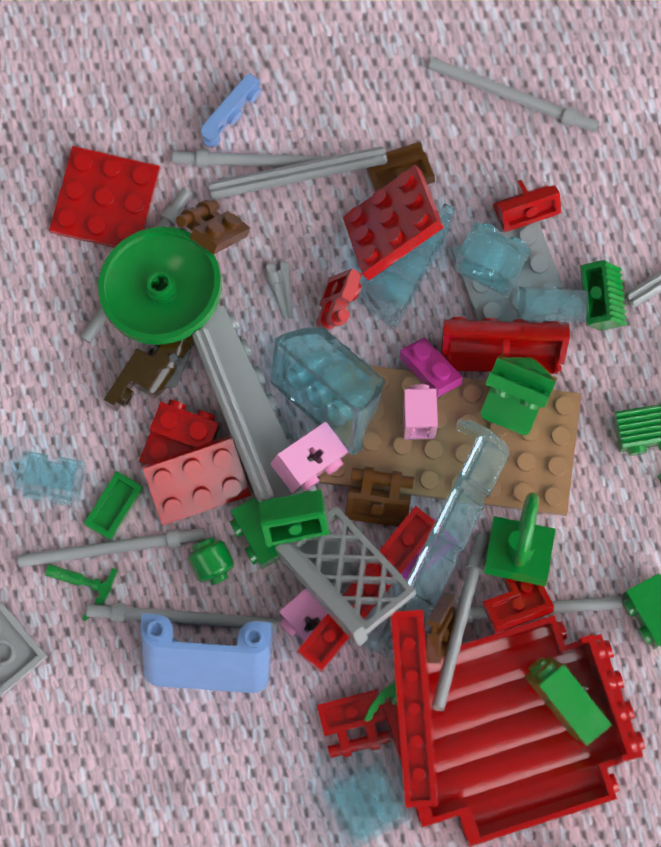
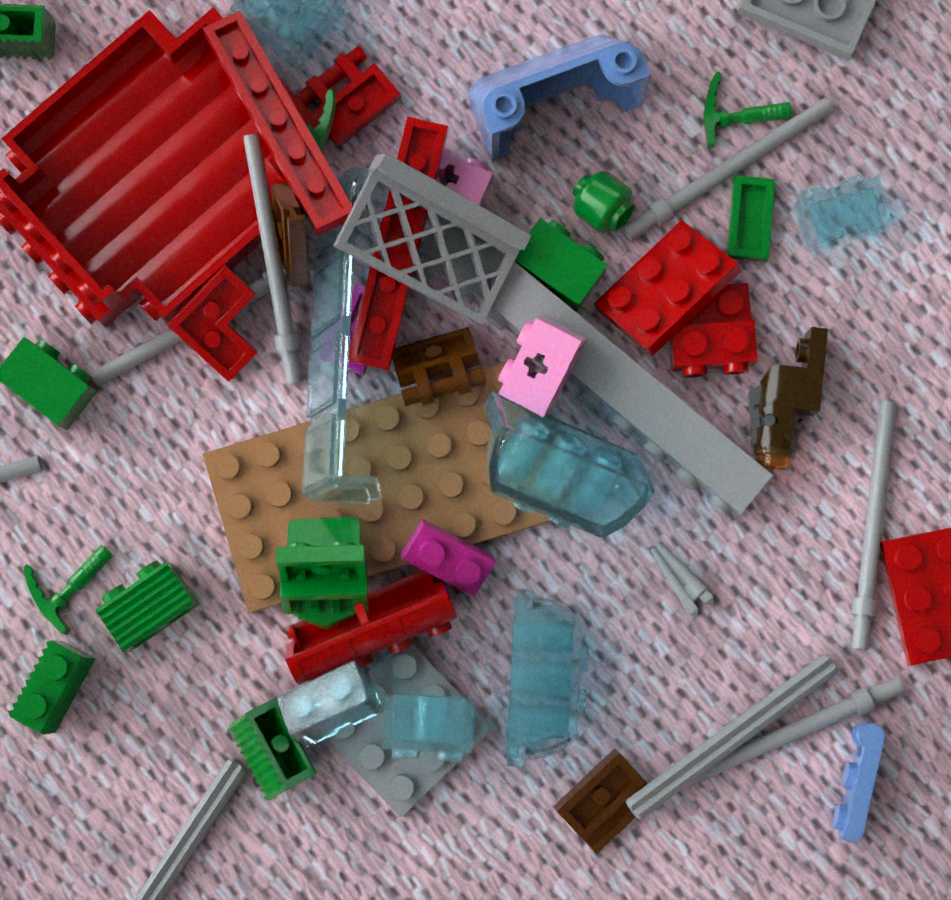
camera: 160 degrees right, 5 degrees up
light grey bar [86,603,277,631] -> none
green dish [98,227,222,345] -> none
reddish brown plate [176,199,251,255] -> none
light grey axle [192,328,274,502] -> none
green brick [259,490,329,547] -> none
red plate [316,269,362,330] -> none
red plate [343,165,444,280] -> none
bright pink brick [403,384,438,440] -> none
green tile [483,492,555,586] -> none
red panel [492,180,562,233] -> none
green brick [524,657,611,746] -> none

